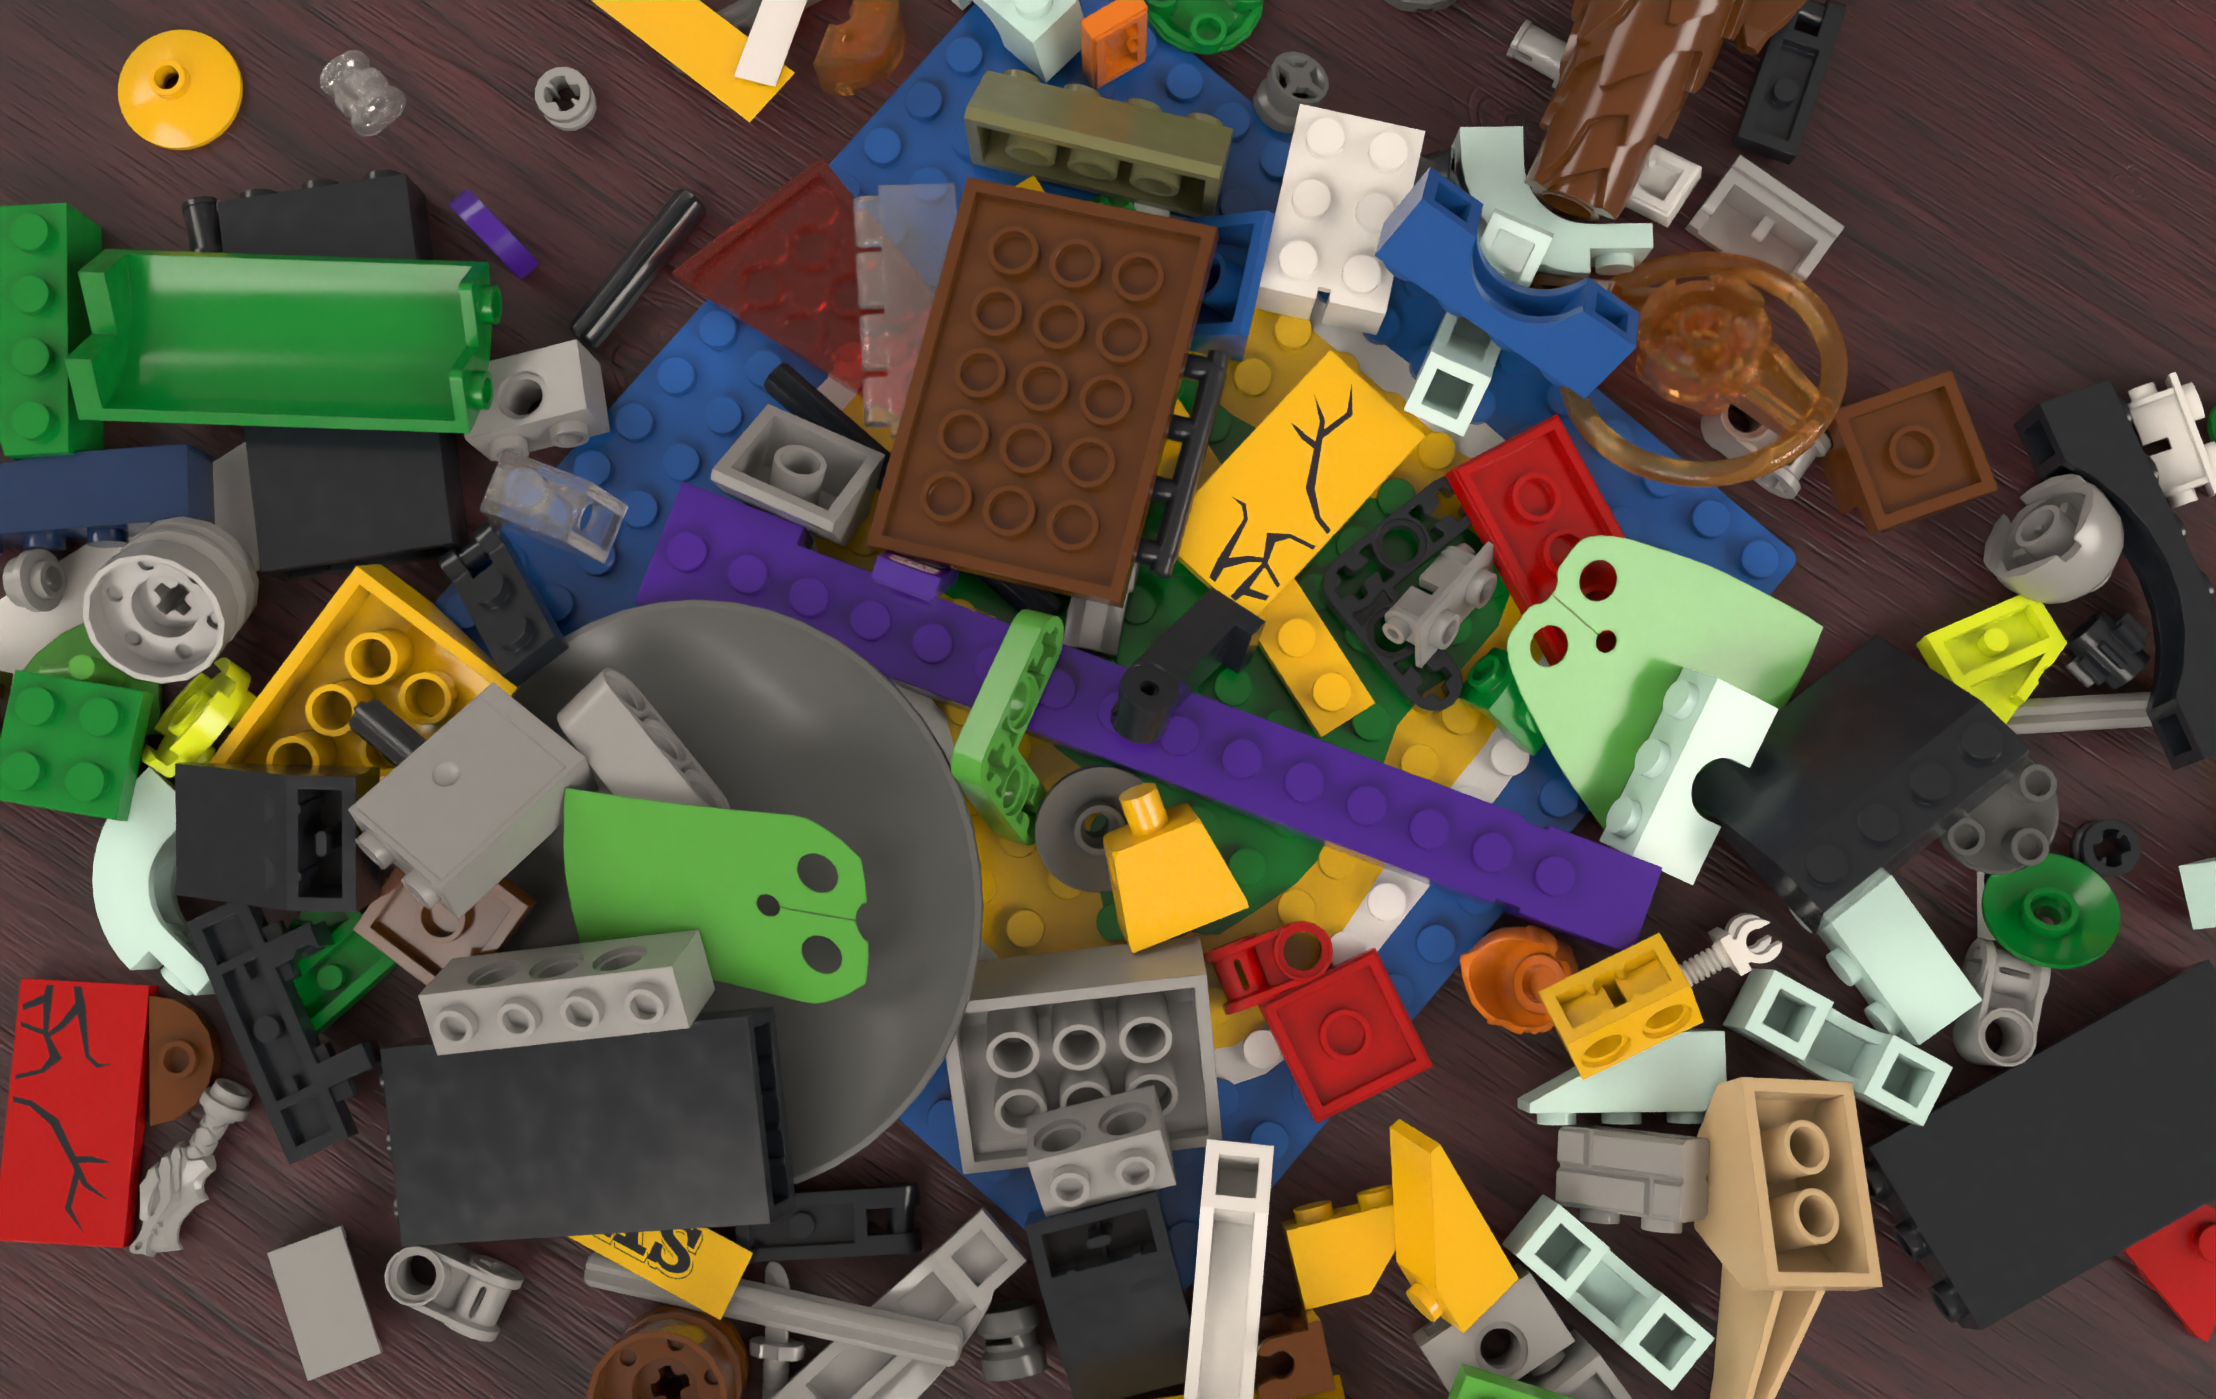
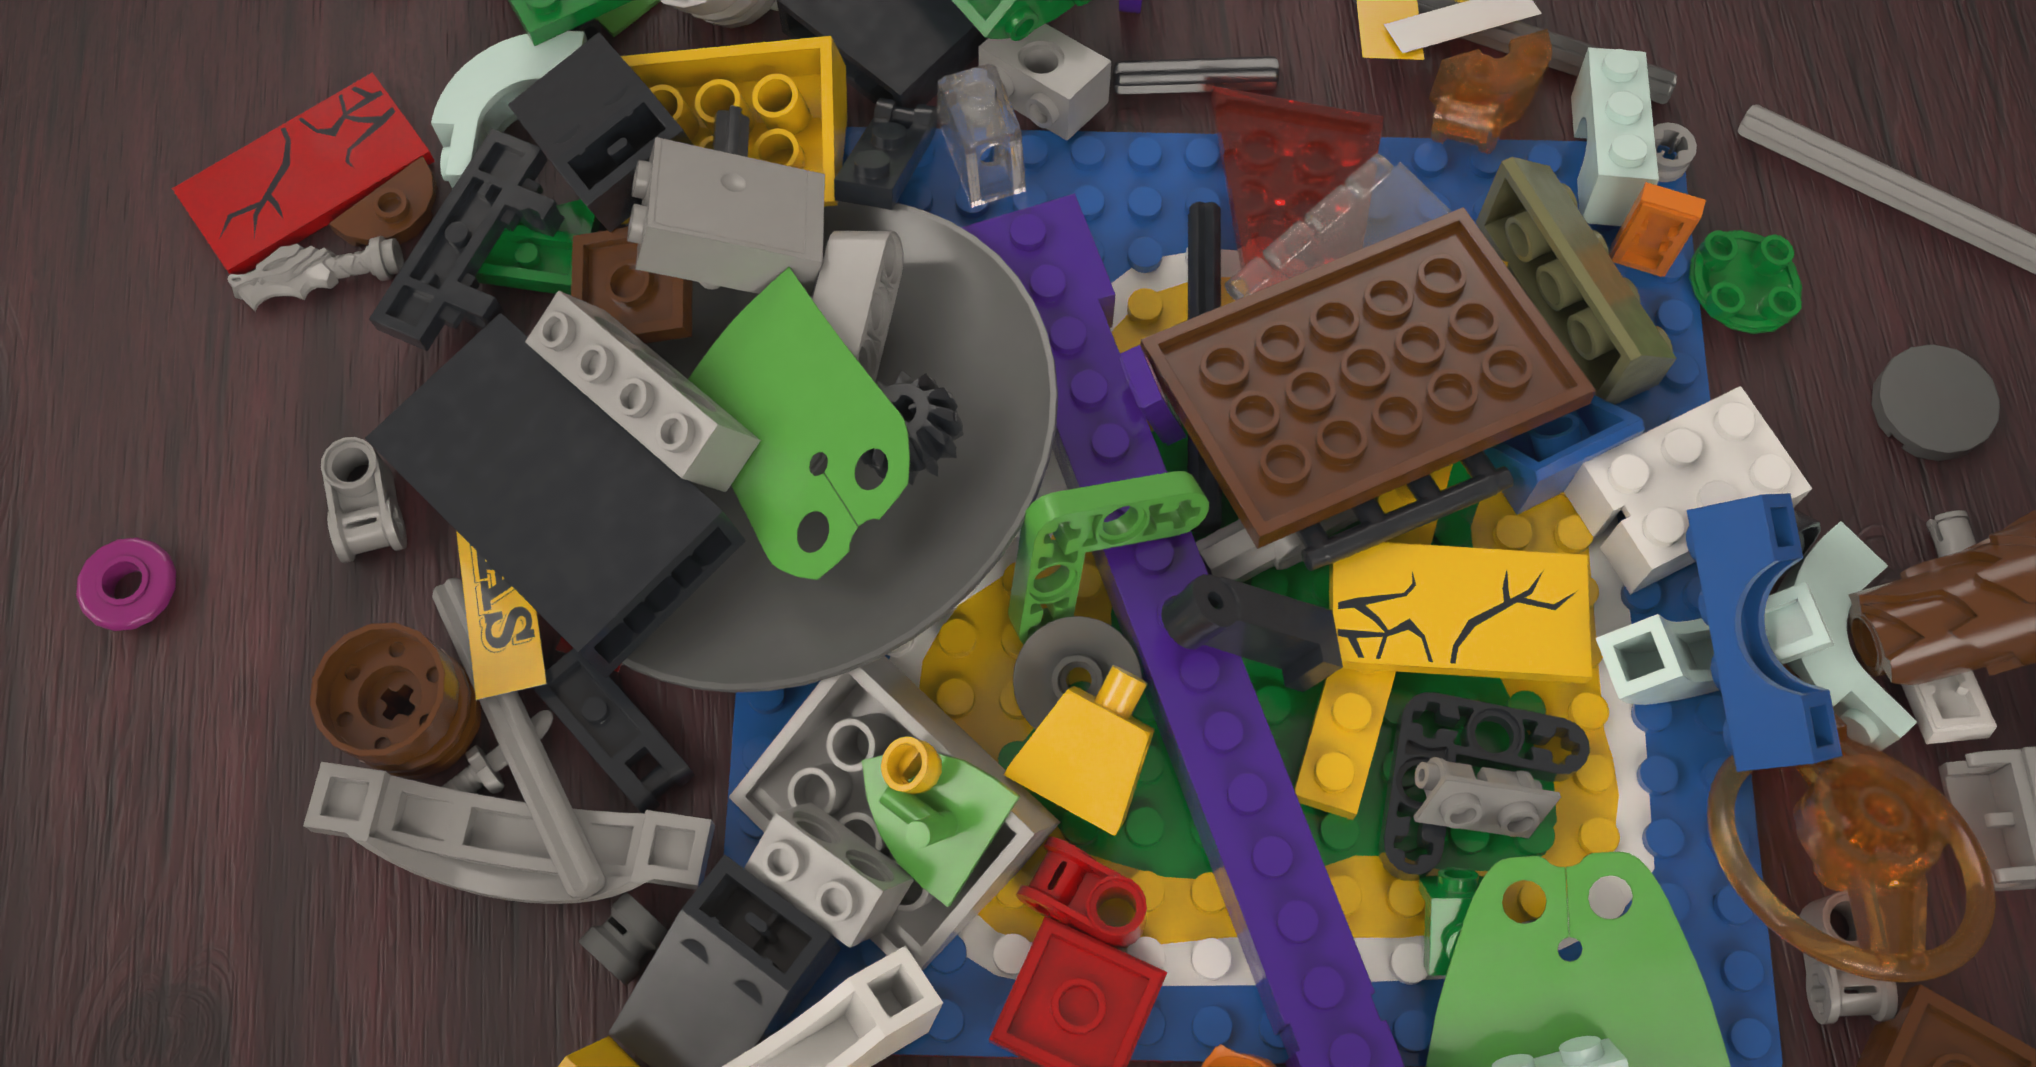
camera: 50 degrees right, 15 degrees down
neon yellow plate [142,658,257,778] -> none
light grey hinge [267,1225,383,1381] -> none
light grey slope [710,404,885,547] -> none
dark grey wheel [1253,51,1329,134] -> none
red tile [1444,414,1626,666] -> none
none -> black gear [860,370,964,486]
none -> bright green shield [861,753,1021,907]
none -> yellow hinge [881,737,942,794]
none -> clear orange bush [1431,91,1505,154]

